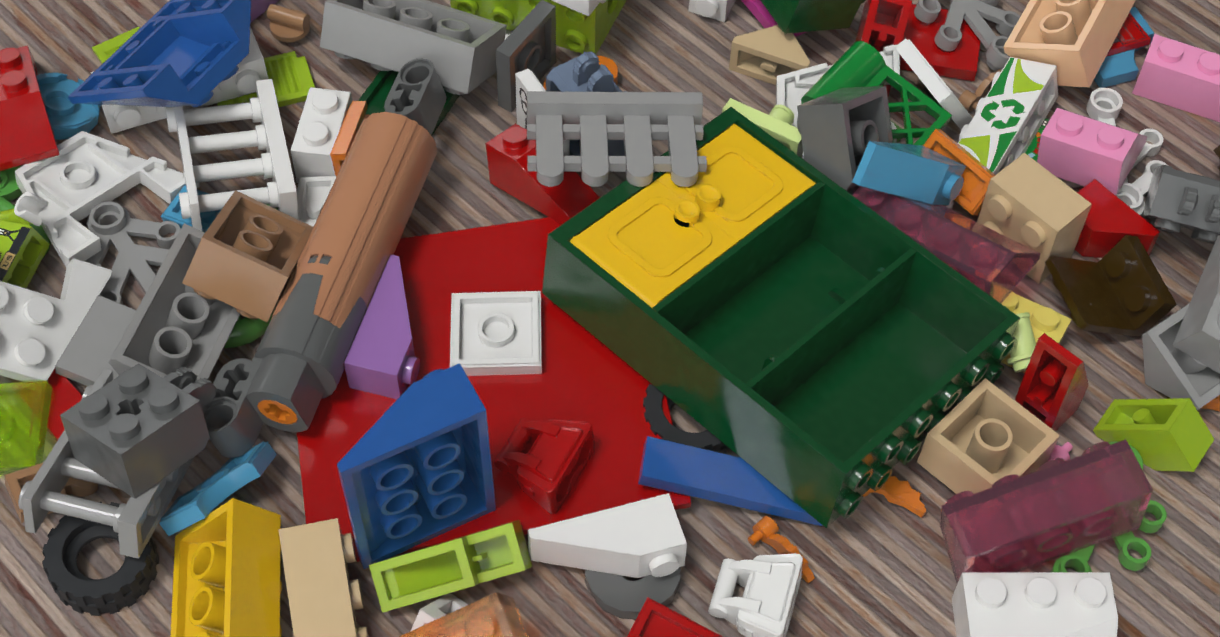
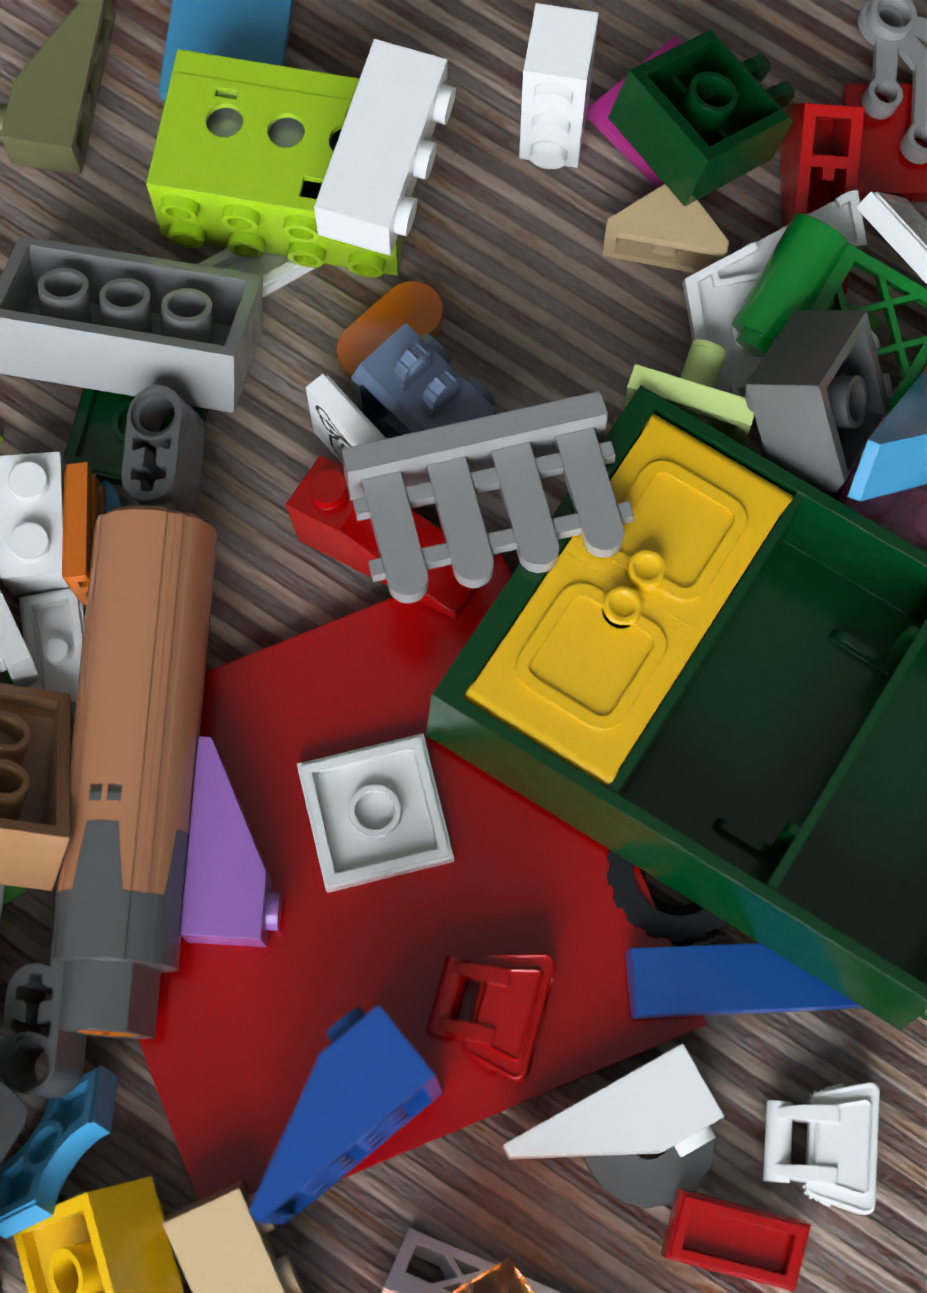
camera: 10 degrees left, 20 degrees up
lime slope [369,520,533,613] -> none
dark grey tile [496,0,556,112] -> none
orange piece [748,516,815,583] -> none

